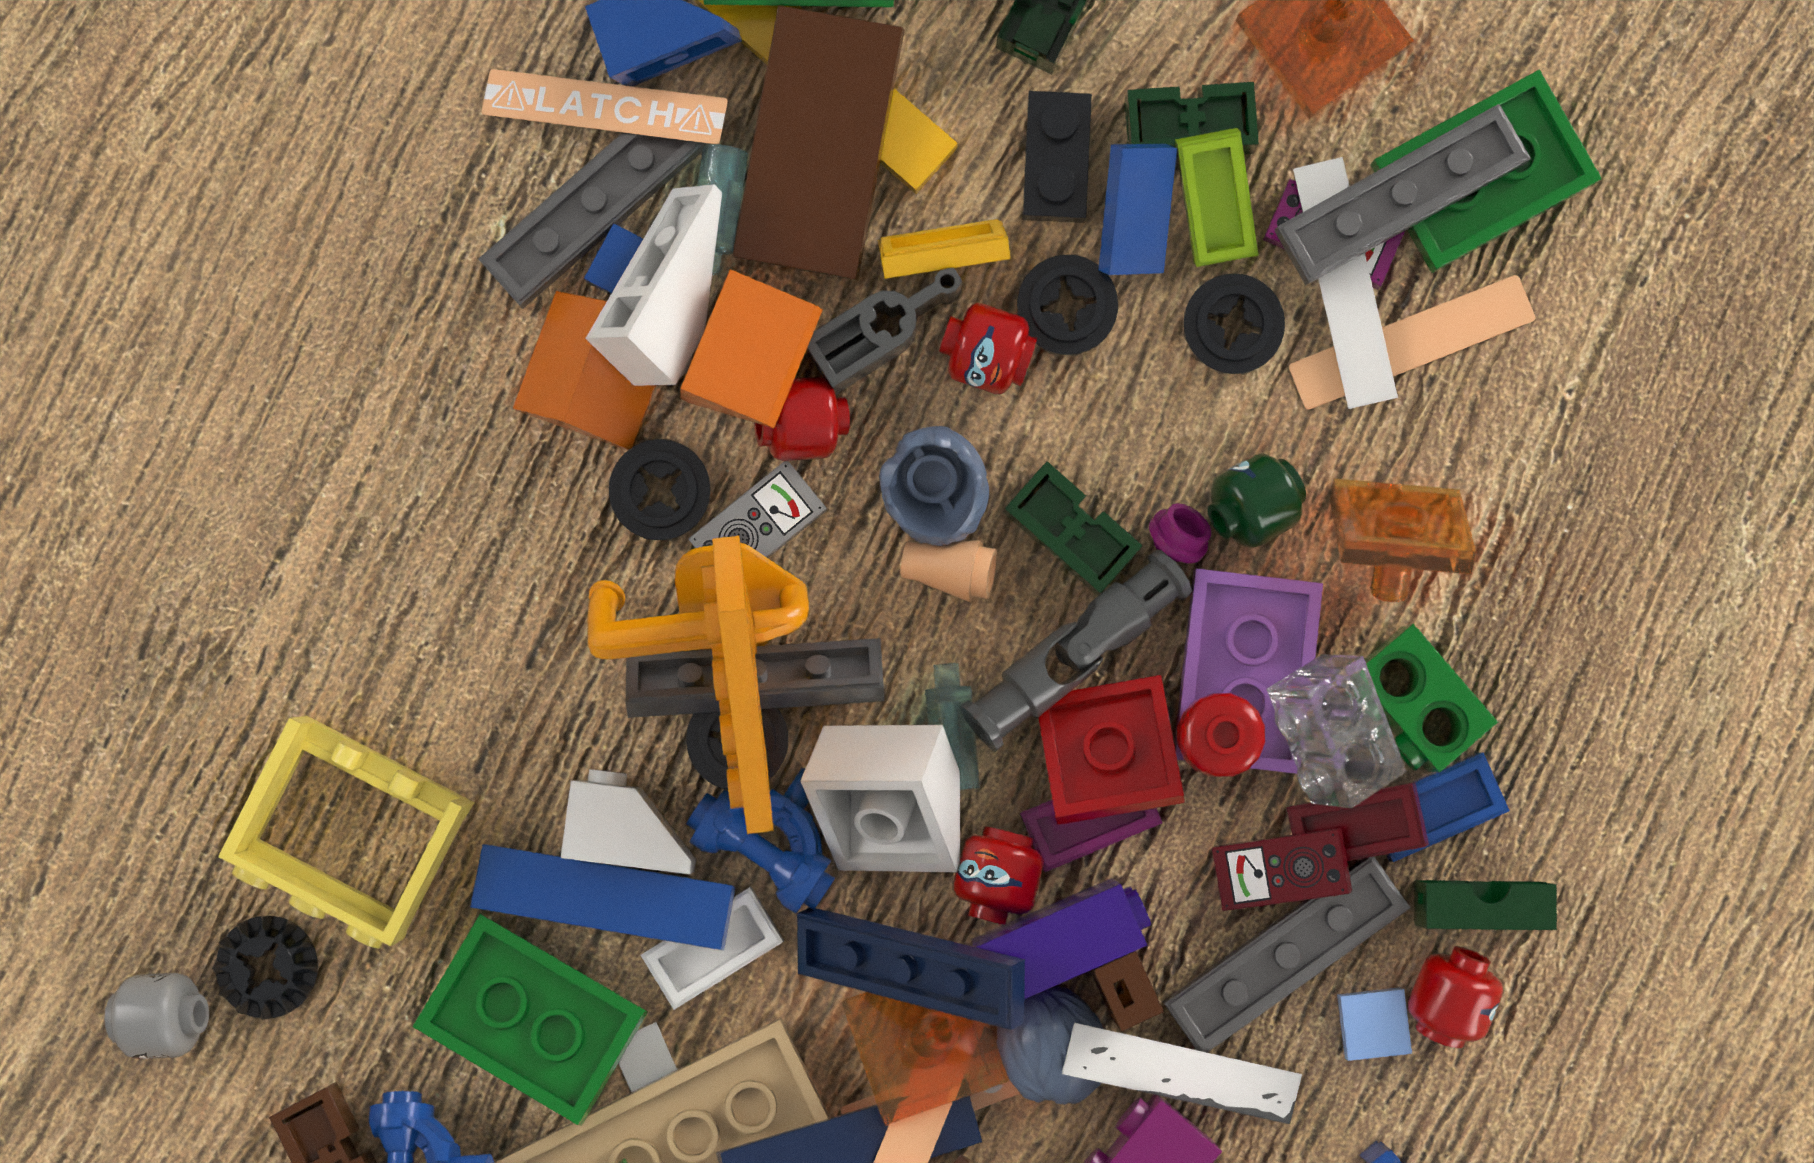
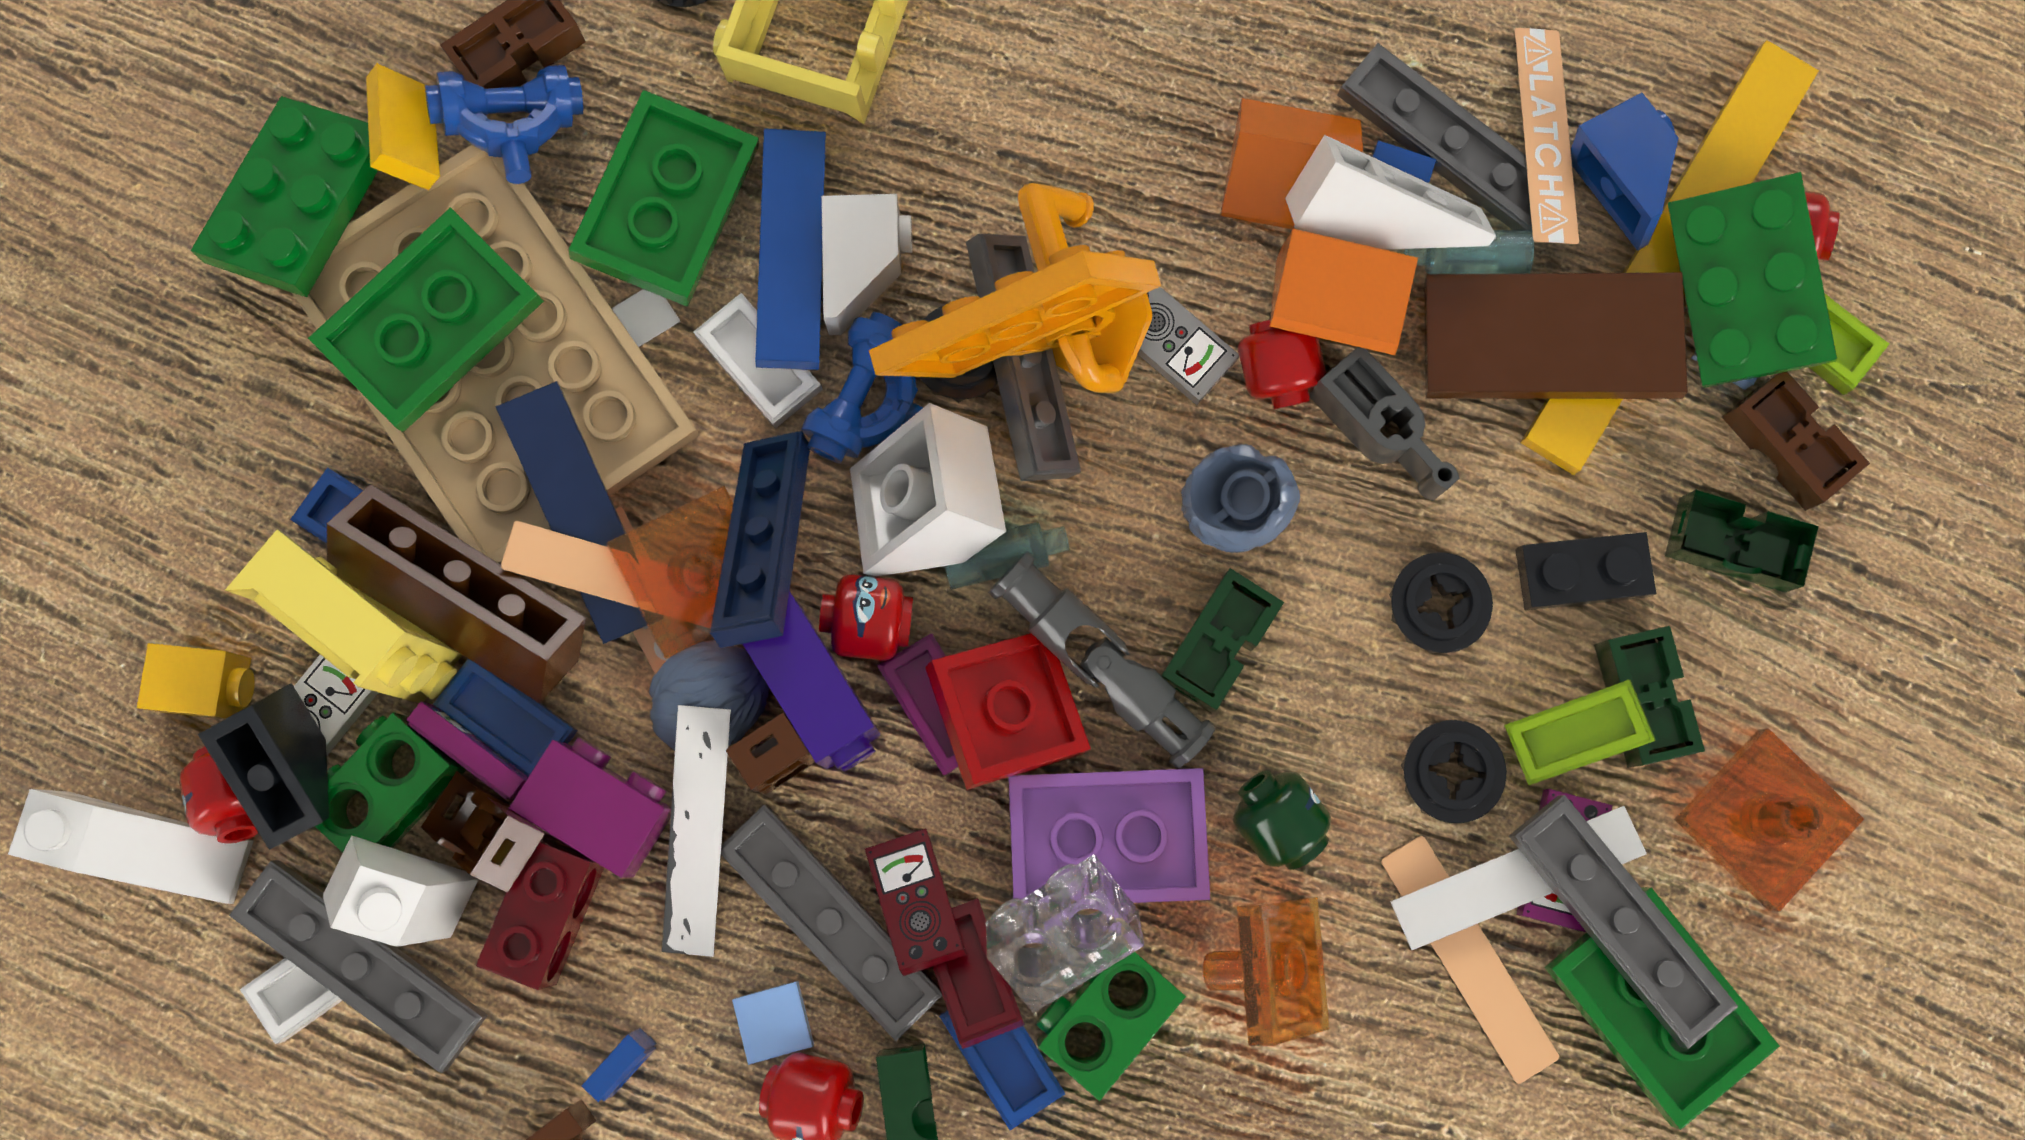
camera: 75 degrees right, 5 degrees down
black gear [609,439,710,540] -> none
yellow tile [877,219,1011,279] -> none
light nougat cone [900,540,997,603] -> none
red head [939,303,1037,395] -> none
blue tile [1098,144,1177,275] -> none
magenta plate [1149,503,1211,563] -> none
red head [1177,693,1265,777] -> none

